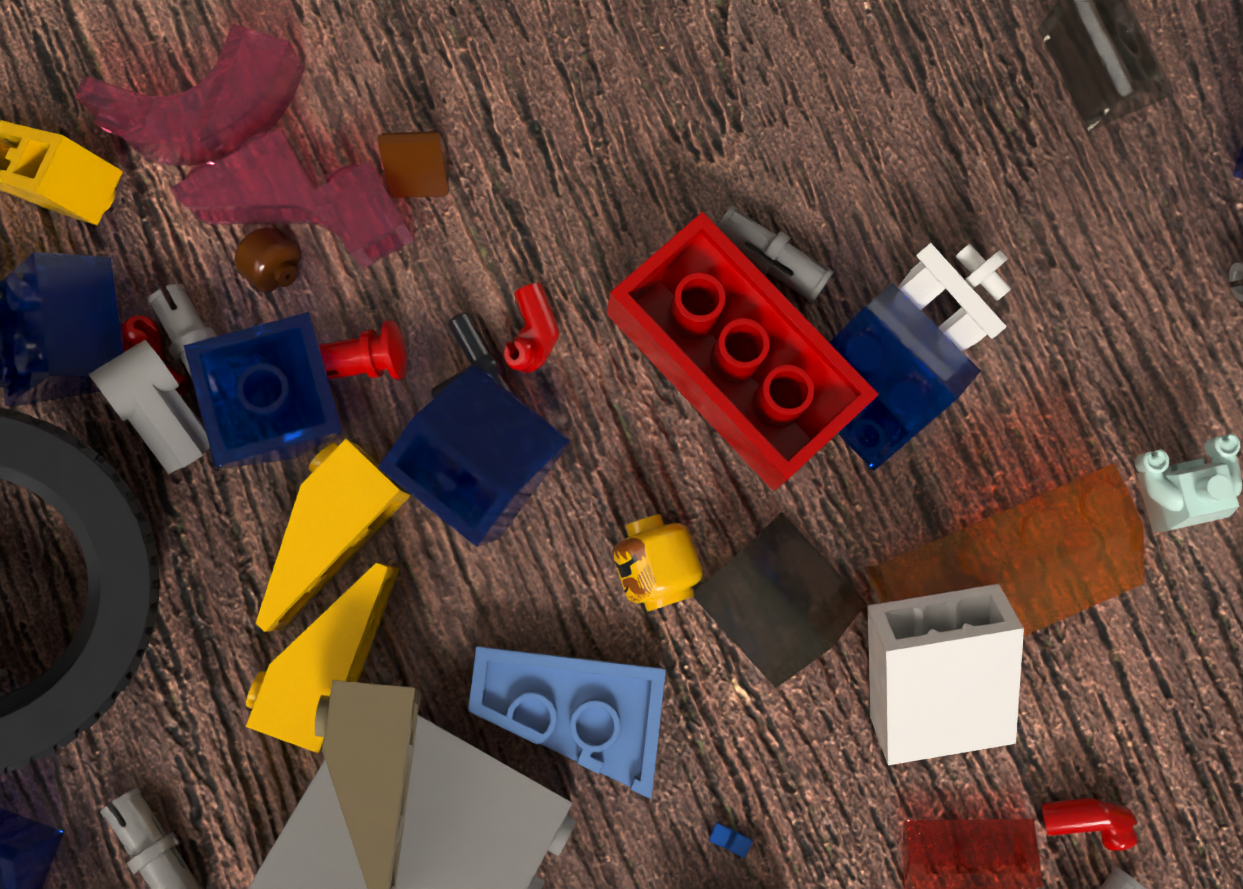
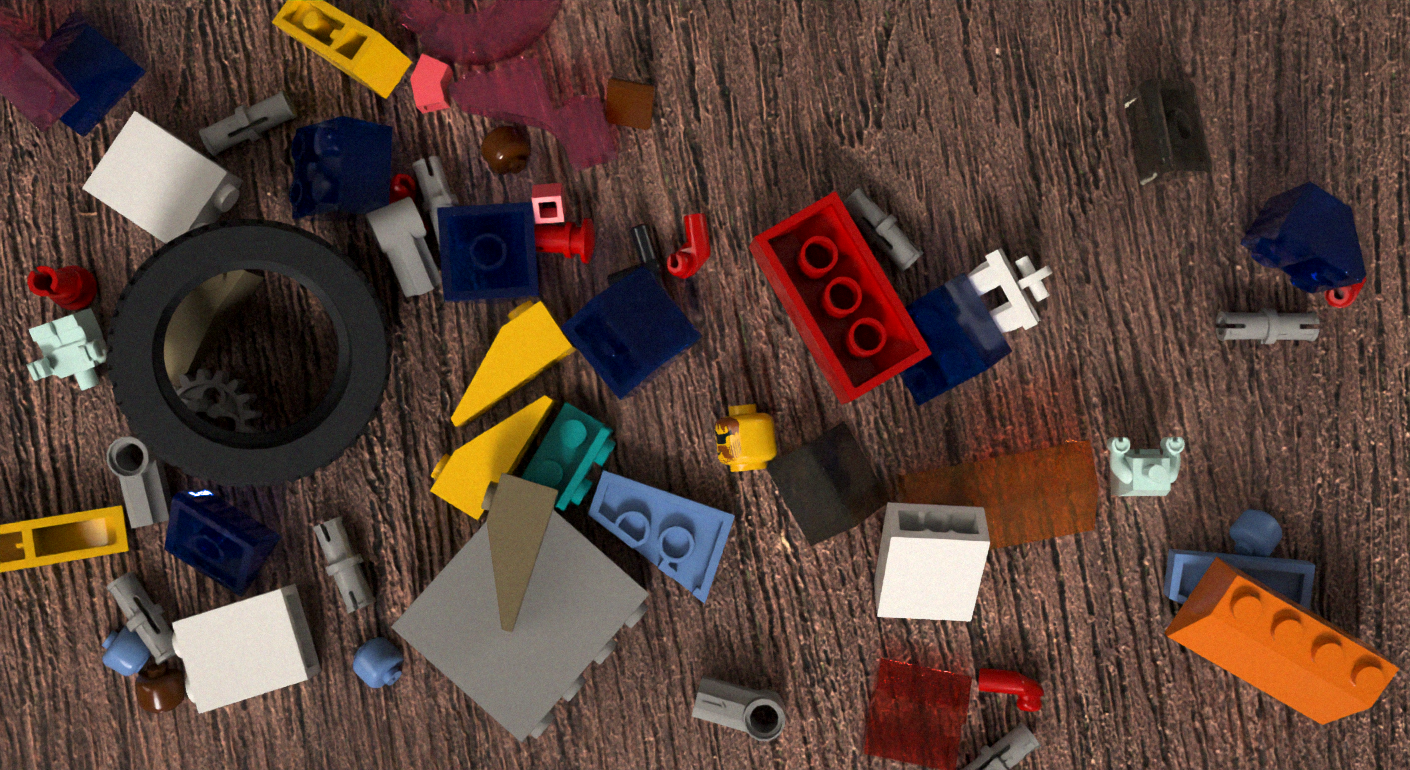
camera: 10 degrees right, 5 degrees up
blue piece [708,821,753,858] -> none
none -> coral piece [410,53,454,114]
none -> teal bracket [521,402,616,511]
none -> coral piece [532,183,566,224]

